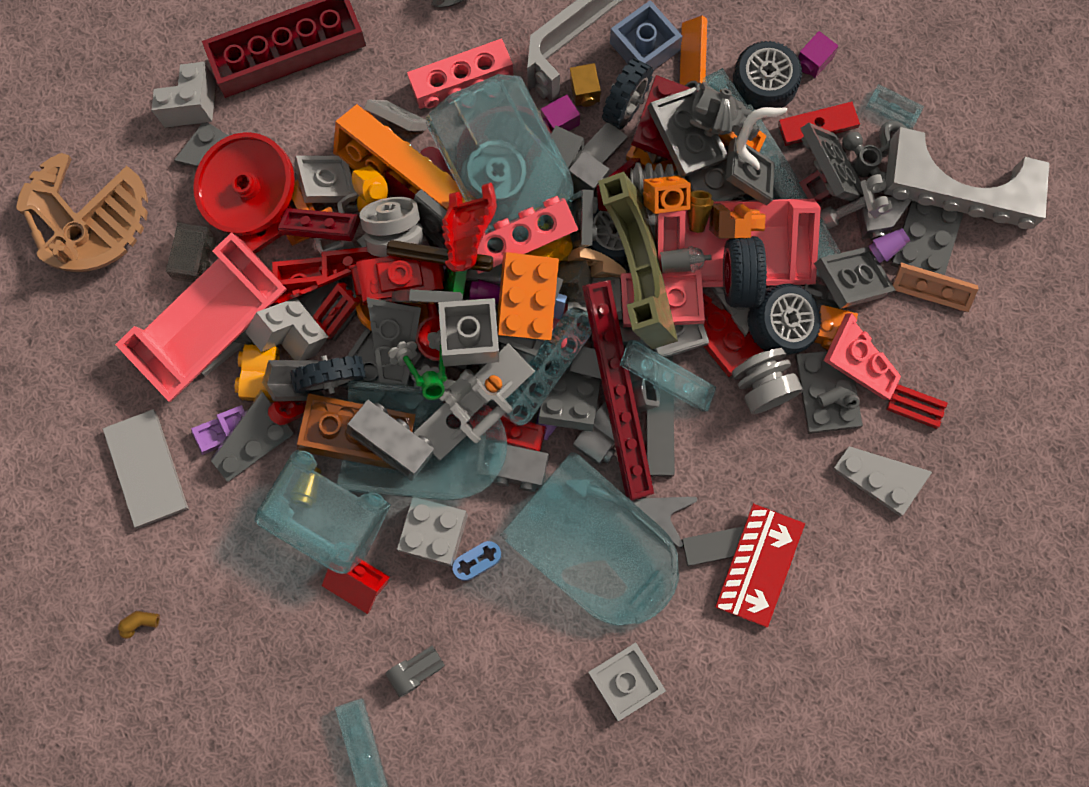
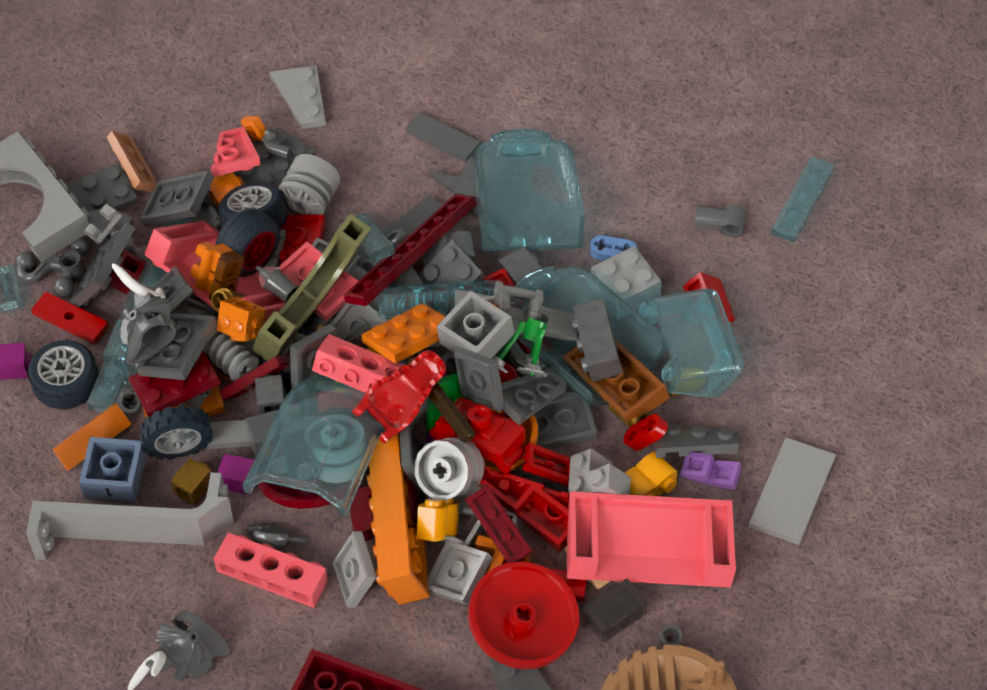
camera: 135 degrees left, 20 degrees down
pearl gold arm [118,611,160,639] -> none
flat silver panel [262,360,325,401] -> none
black wheel [290,355,366,394] -> none
light grey plate [588,642,666,722] -> none
red tile [715,503,805,628] -> none
medium lavender cone [869,228,911,263] -> none
red tile [886,384,948,429] -> none
none -> orange tile [241,116,266,141]
none -> dark grey hinge [659,624,682,646]

